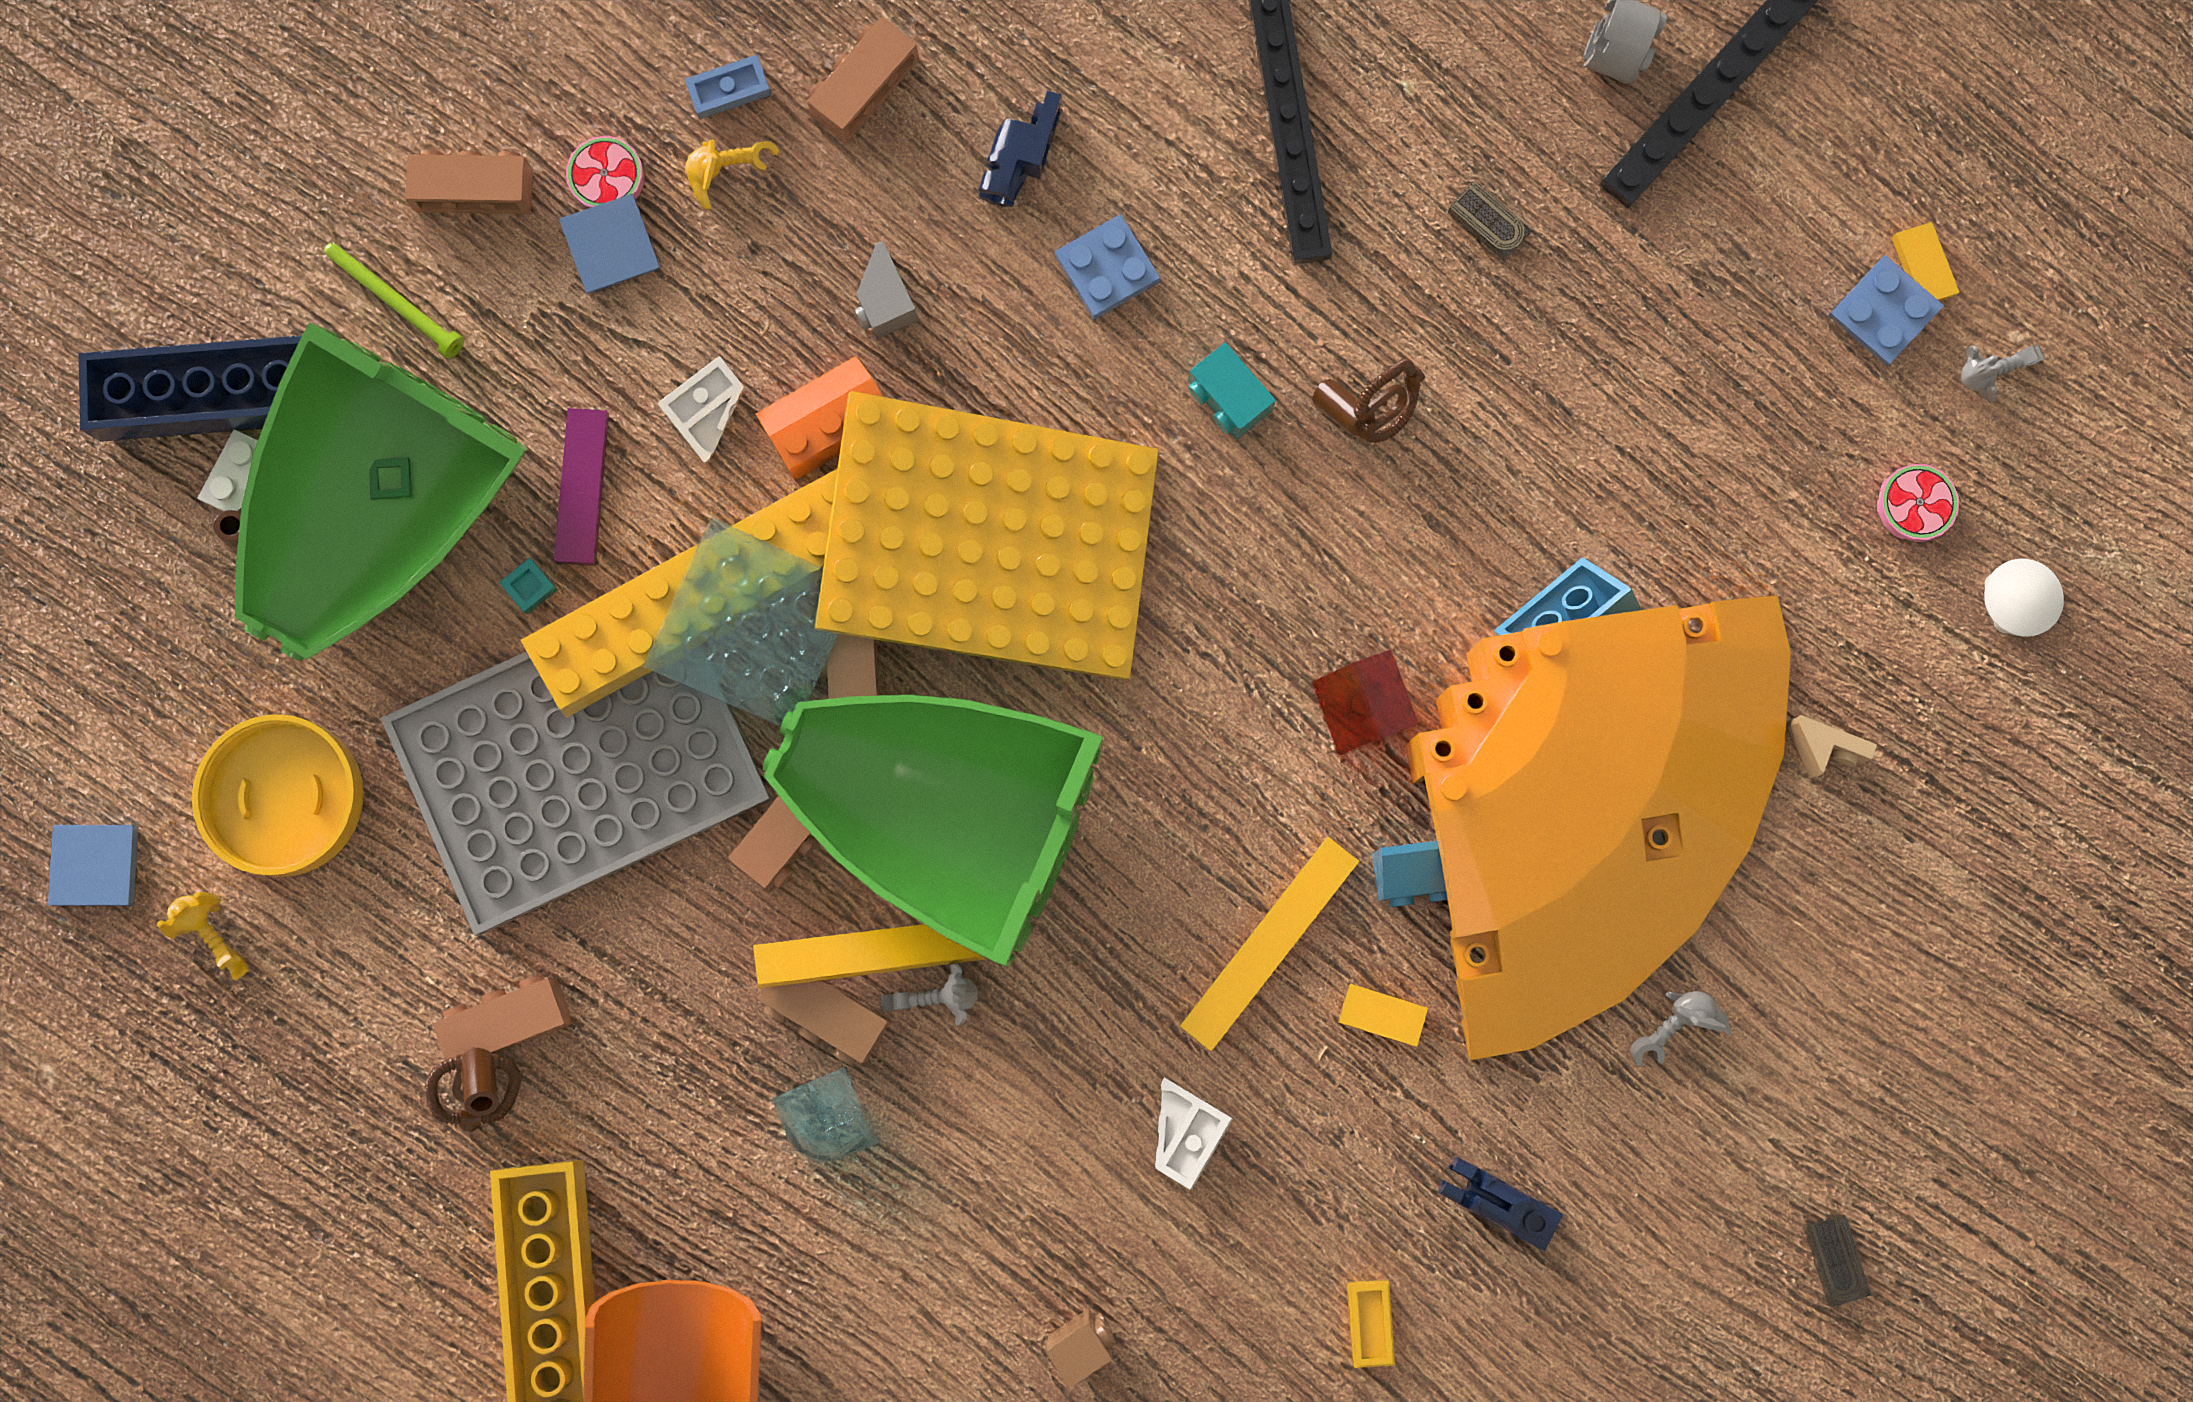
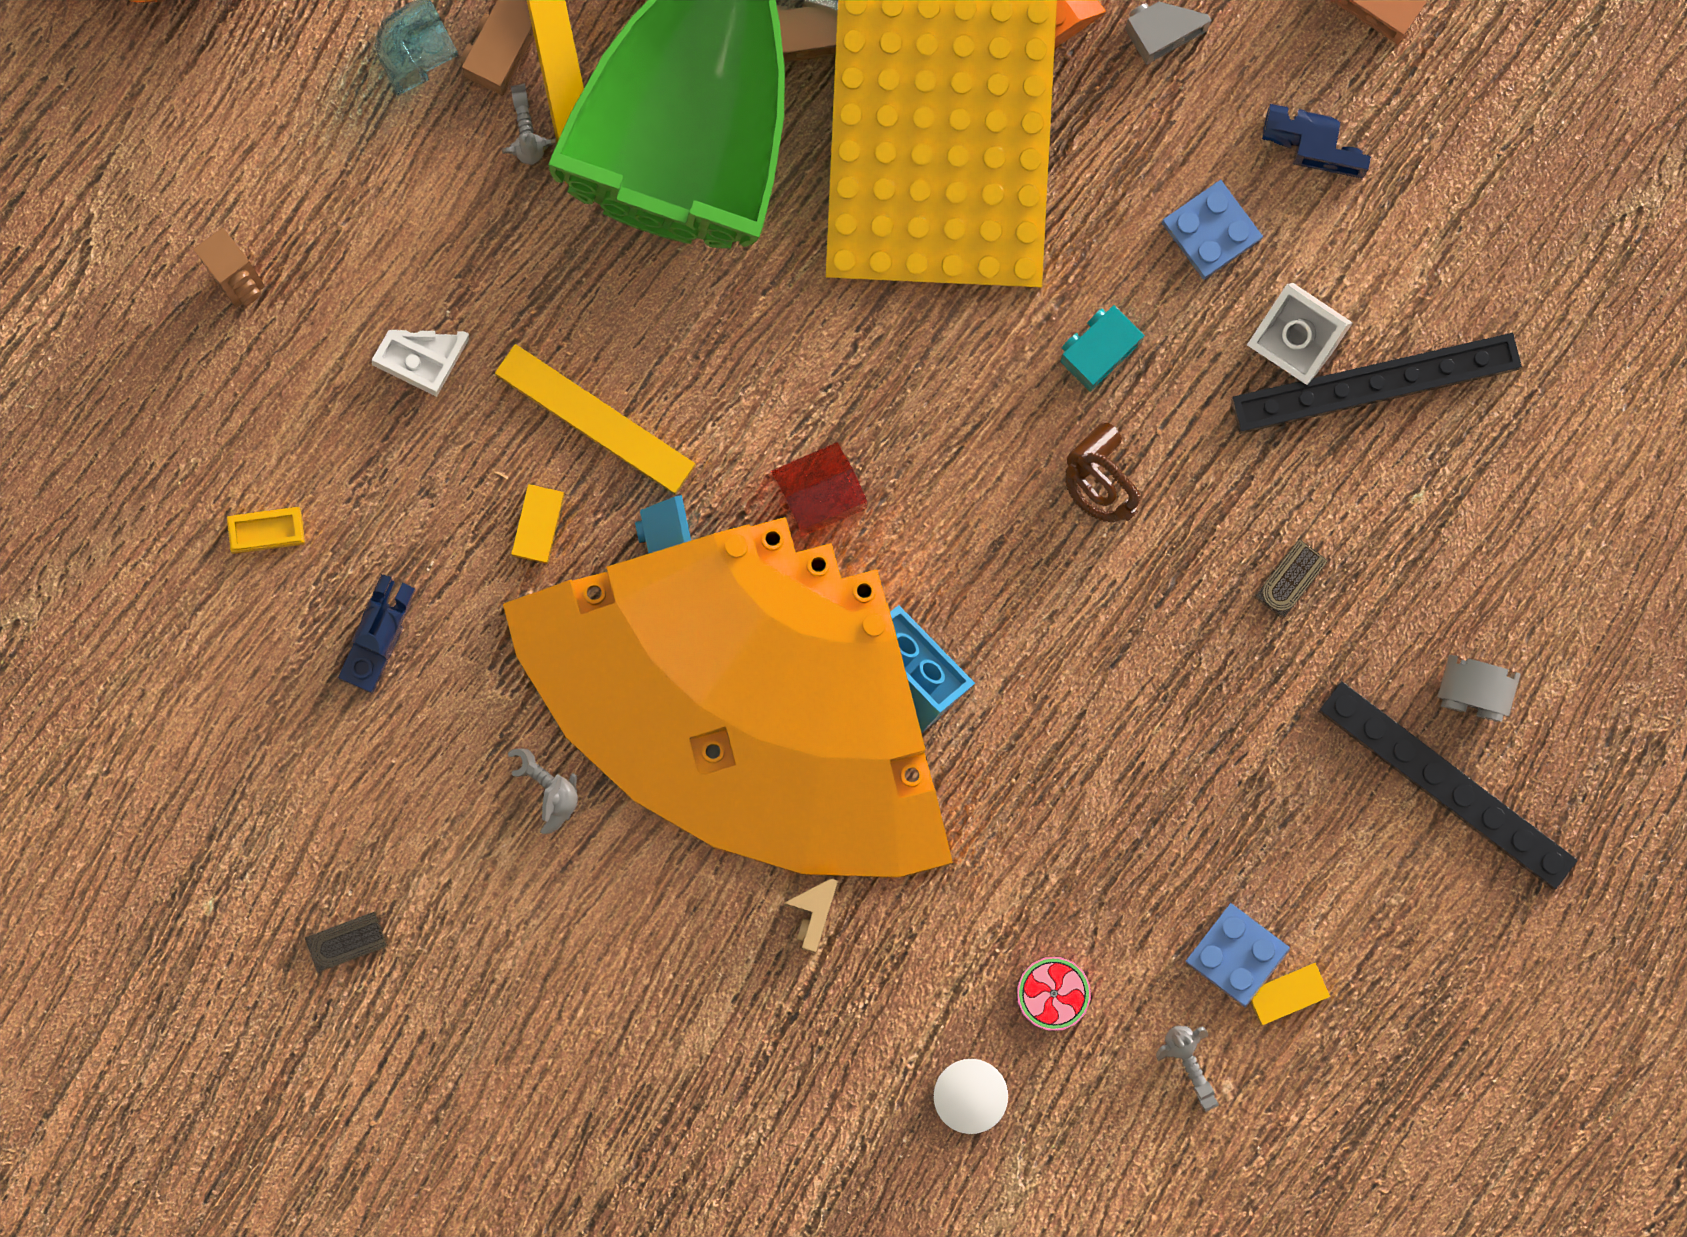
camera: 80 degrees right, 0 degrees up
none -> white slope [1247,283,1353,385]

